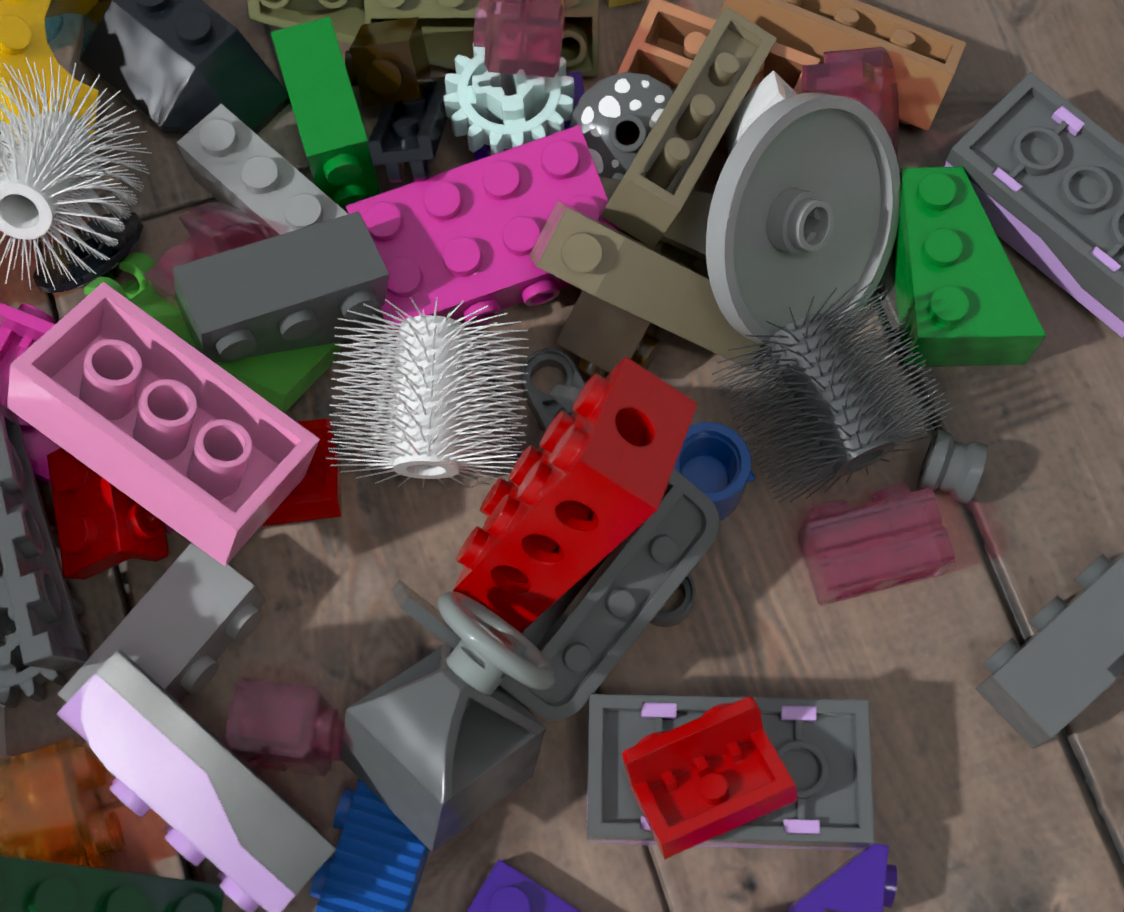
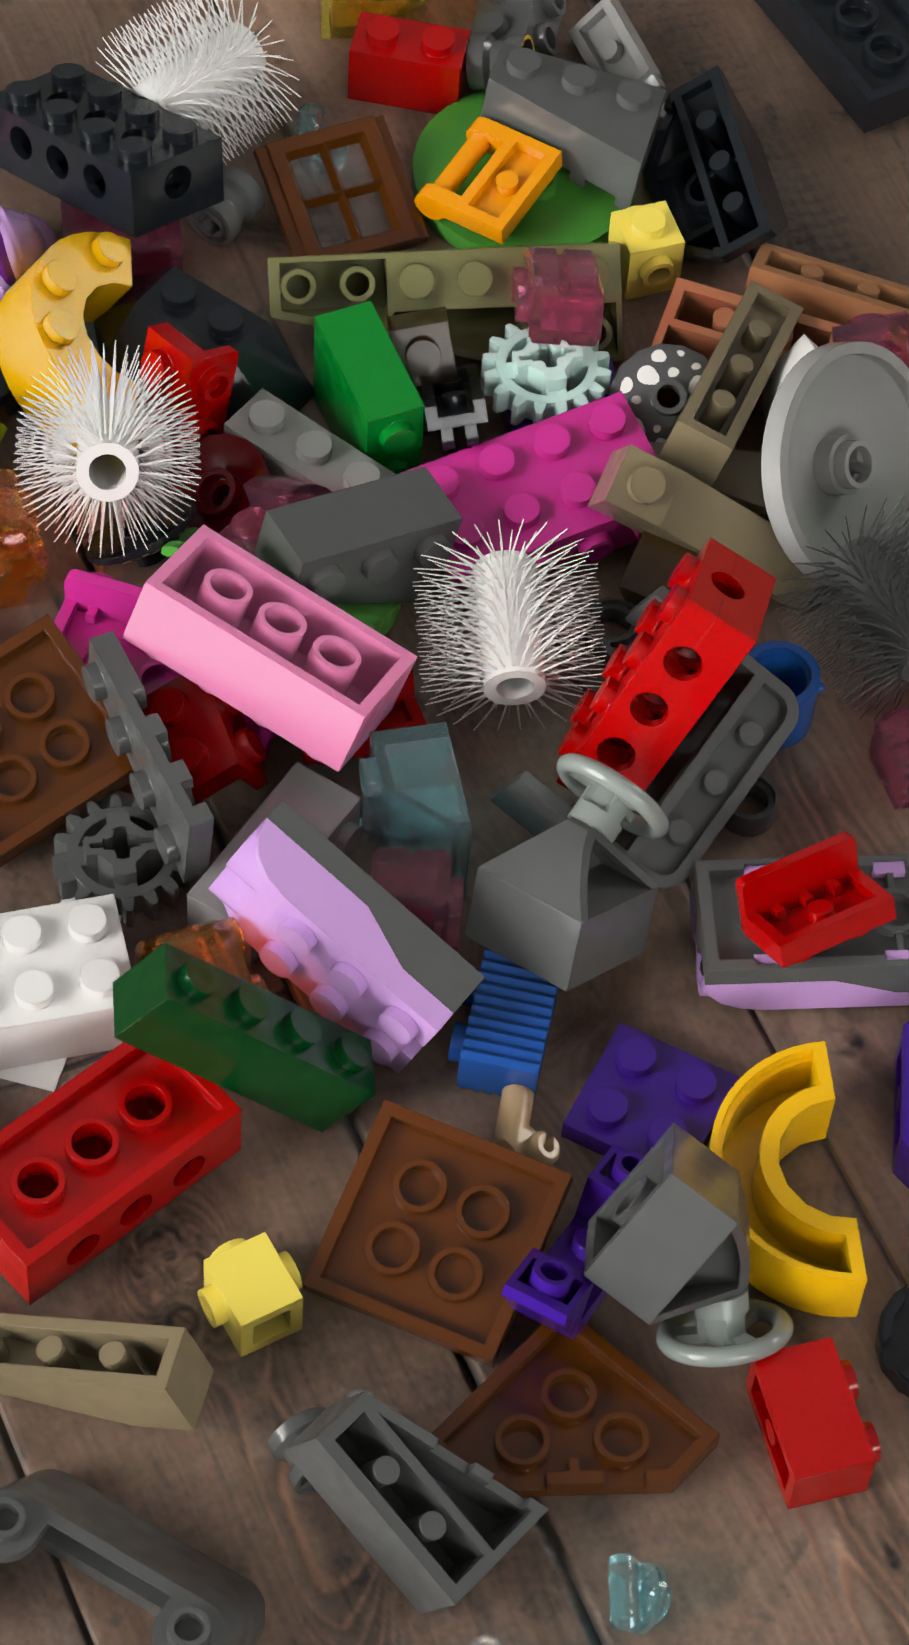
camera: 10 degrees left, 15 degrees down
none -> red bracket [136,322,239,465]
none -> dark red dish [163,433,270,544]
none -> clear light blue slope [359,722,472,900]

